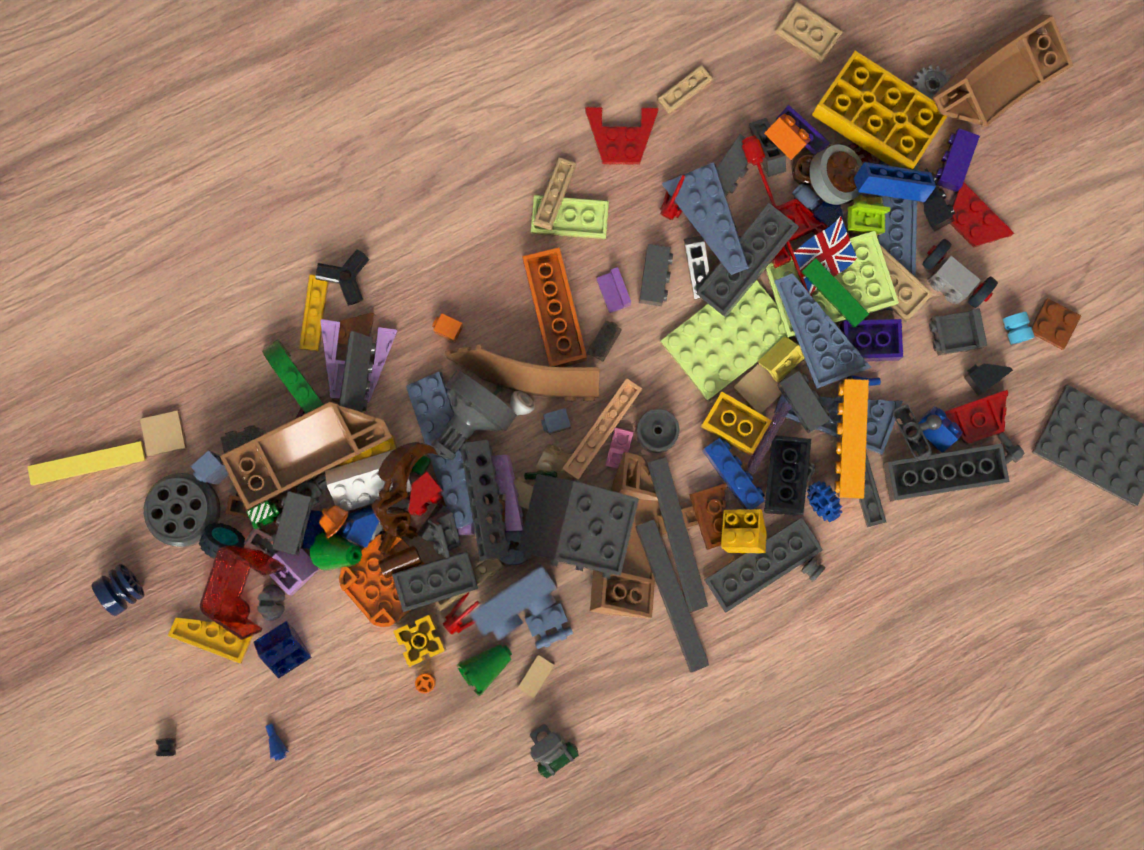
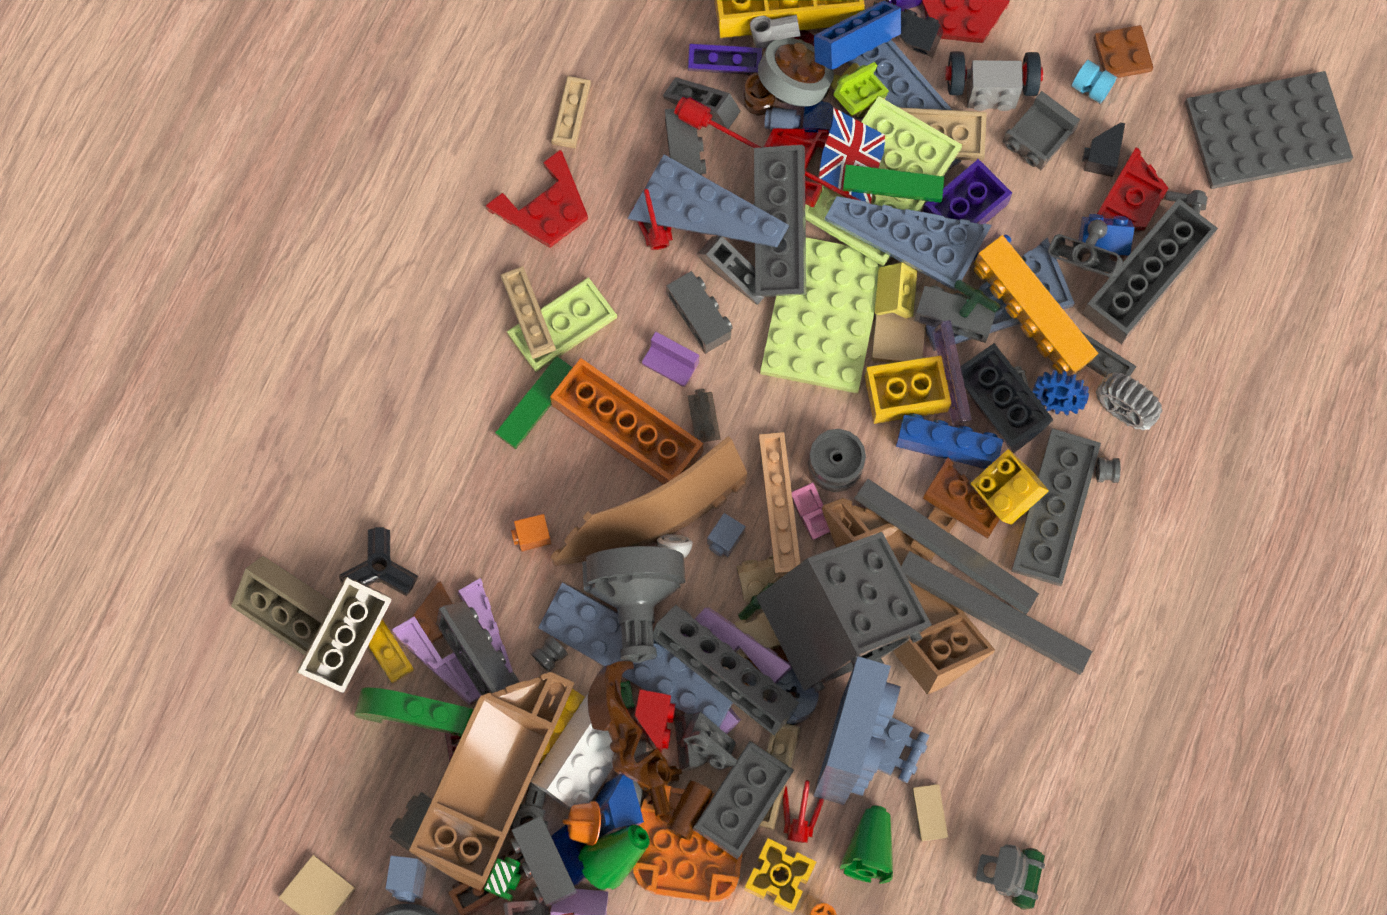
camera: 40 degrees left, 10 degrees down
orange brick [764,113,811,160] -> none
none -> dark tan slope [231,556,333,655]
none -> dark tan slope [297,577,392,693]
none -> green tile [495,356,573,449]
none -> dark grey wheel [531,636,568,672]
none -> light grey piece [750,14,800,48]
none -> clear green piece [954,279,1000,318]
none -> light grey gear [1096,372,1162,430]

